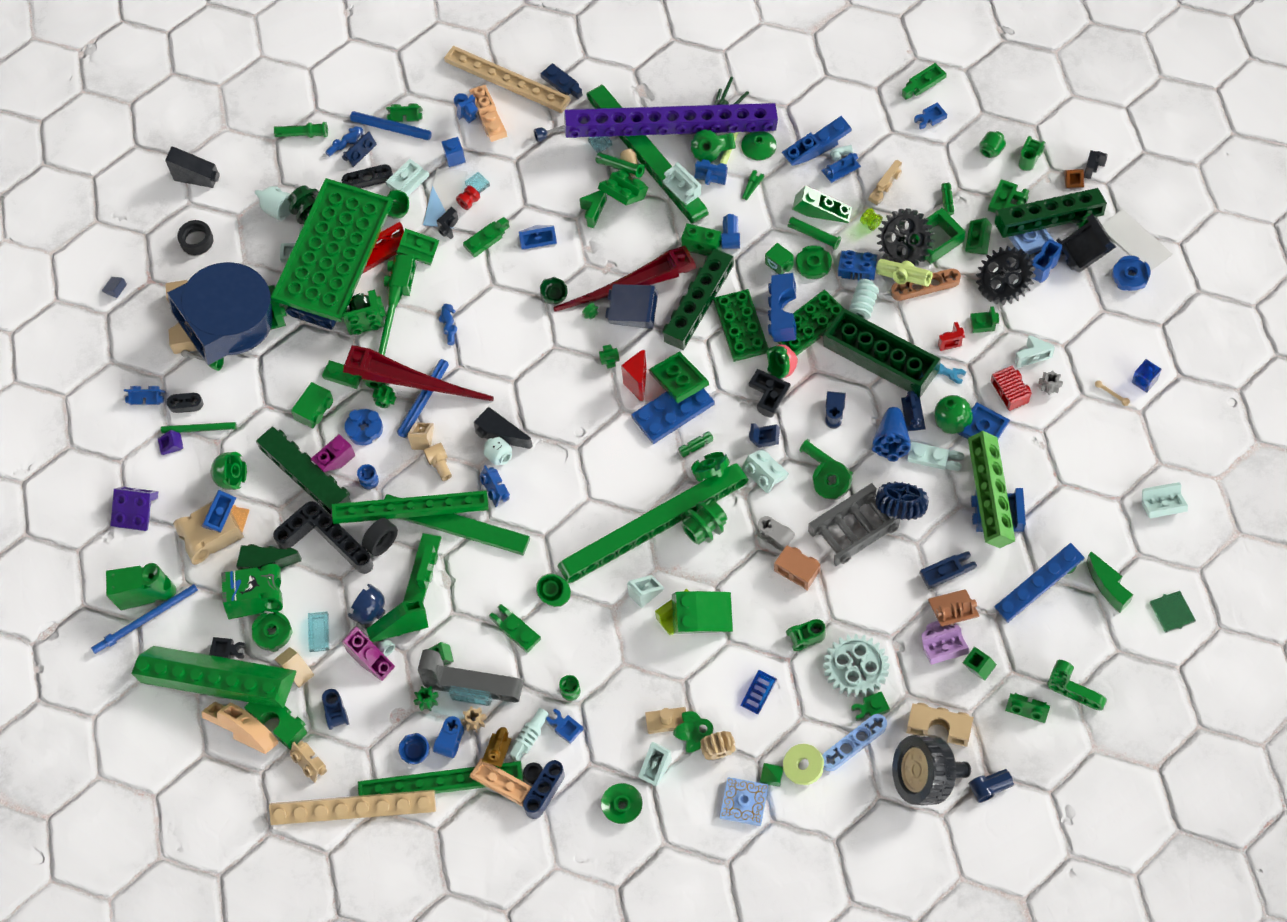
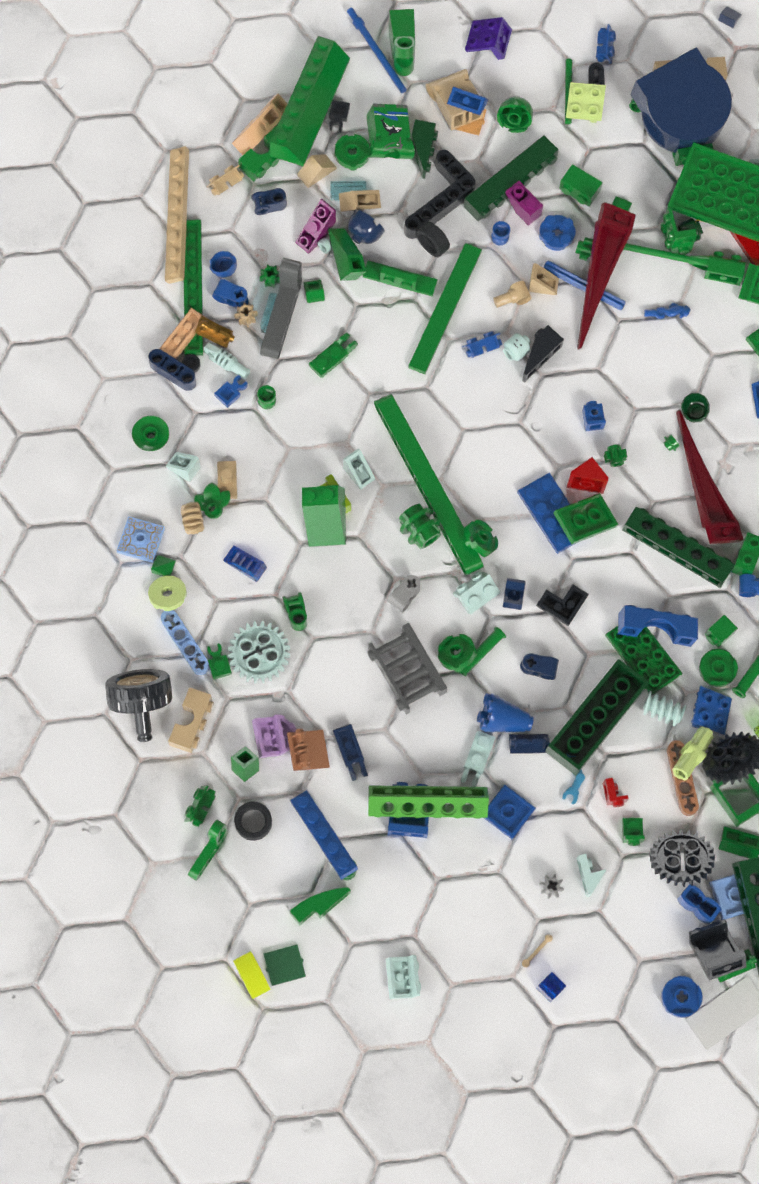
camera: 85 degrees right, 10 degrees up
dark purple slope [158,430,184,455] -> none
green plate [332,490,489,524] -> none
green hat [536,573,571,607] -> none
dark blue slope [605,284,658,329] -> none
green axle [678,431,714,457] -> none
green tile [713,289,769,362] -> none
green hair [767,344,798,379] -> none
nougat hinge [774,545,821,591] -> none
dark blue gear [875,481,929,521] -> none
green cylinder [934,395,973,434] -> none
dark blue piece [968,769,1014,803] -> none
brick [991,365,1032,411] -> none
none -> neon yellow slope [233,951,271,999]
none -> black tyre [234,801,272,841]
none -> tan slope [339,190,381,212]
none -> yellowish green hinge [566,82,606,123]
none -> blue brick [582,401,606,431]

